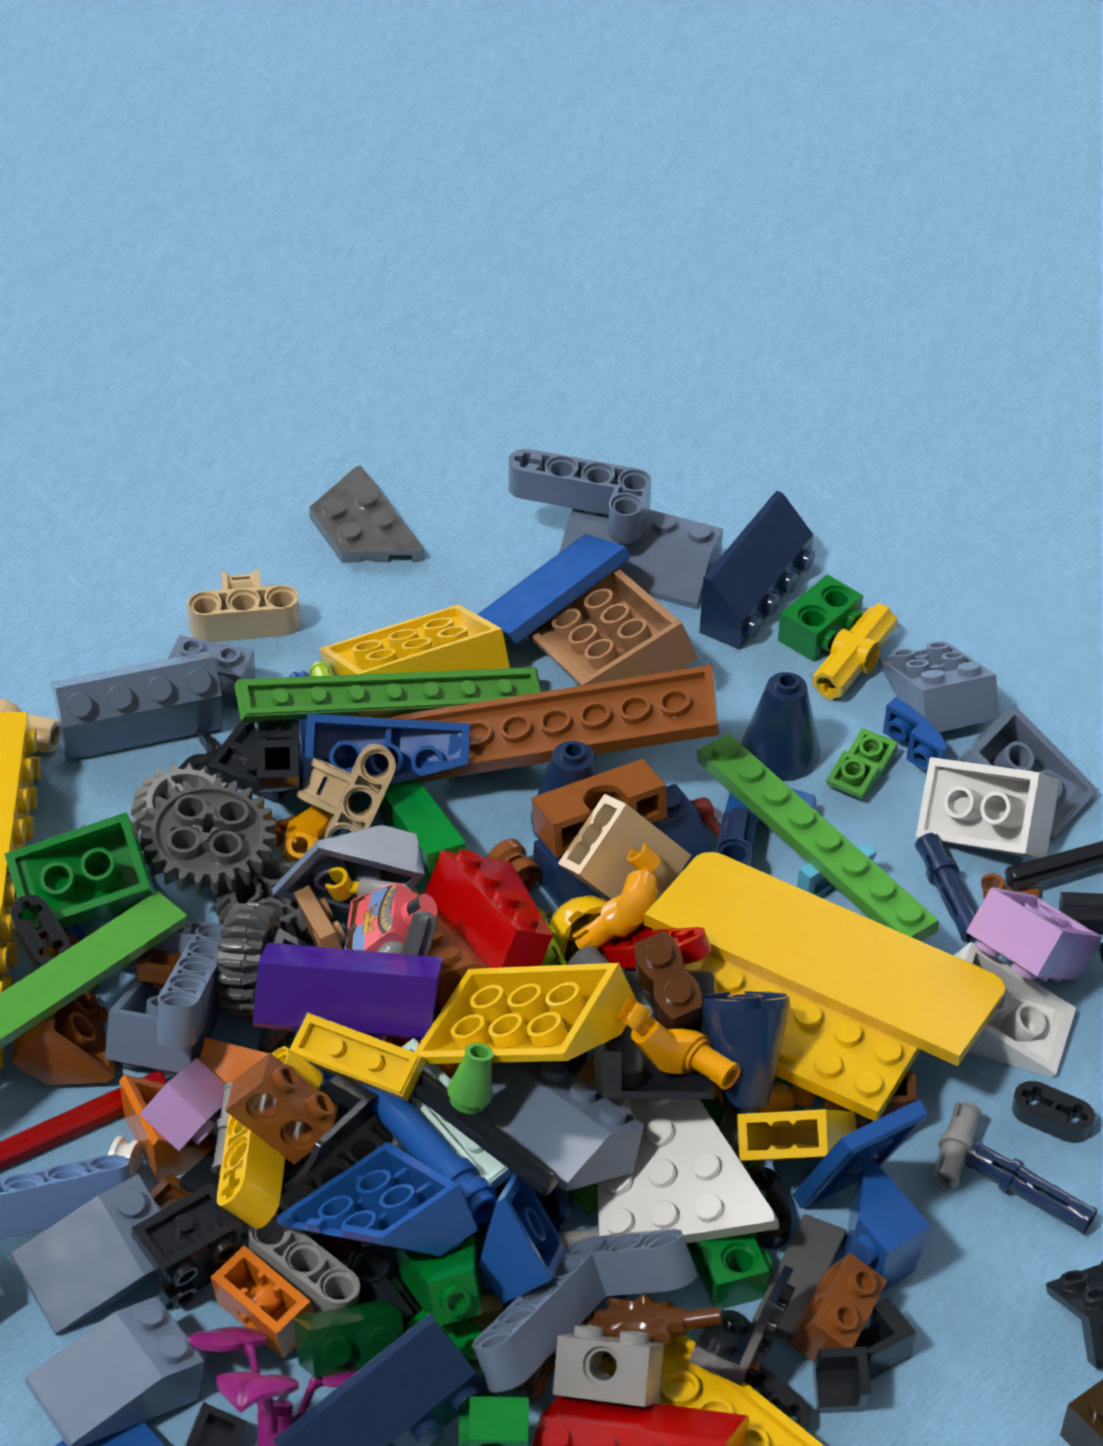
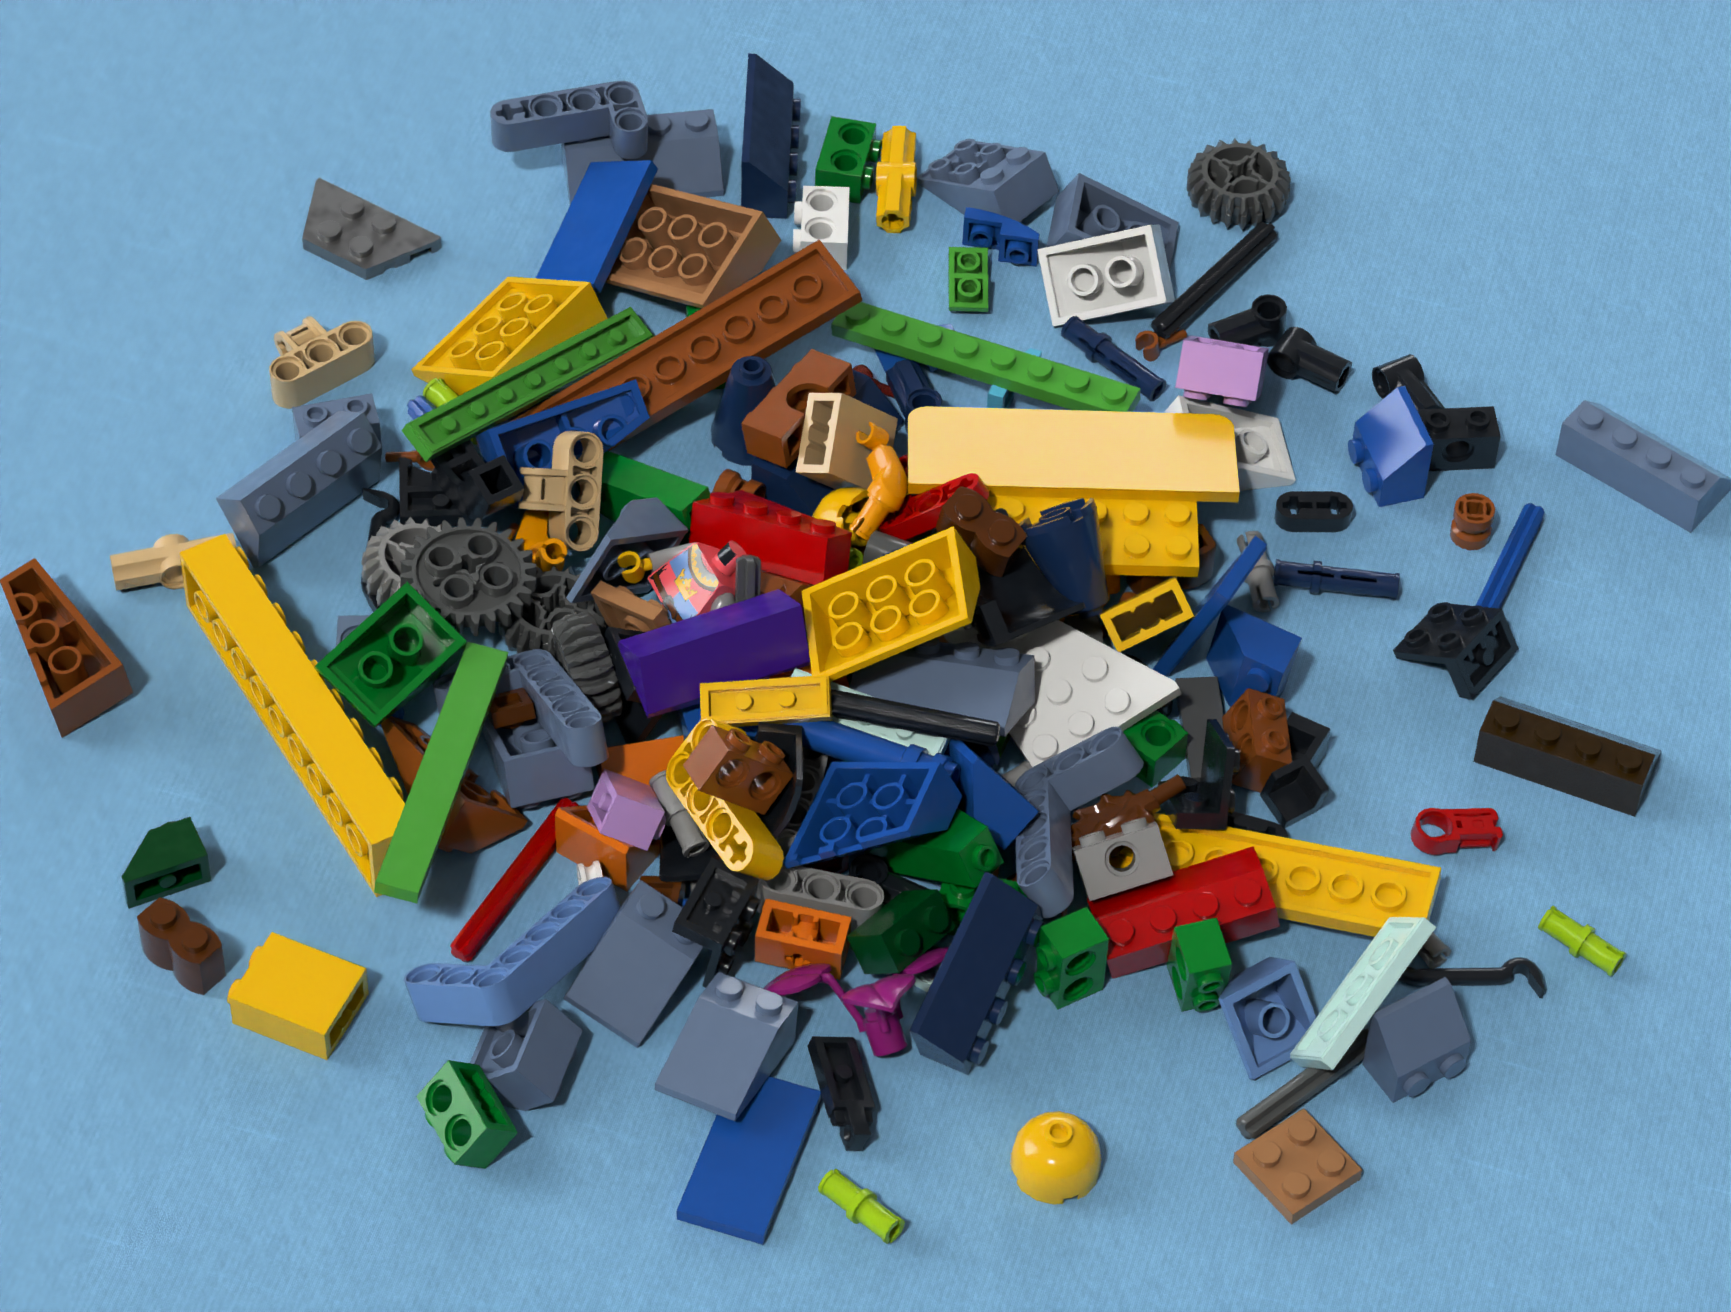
camera: 30 degrees left, 5 degrees up
black beam [10,894,71,969] -> none
bright green cone [447,1043,493,1114] -> none
light orange arm [618,997,741,1090] -> none
dark blue cone [741,672,820,781] -> none
none -> white brick [793,186,850,270]

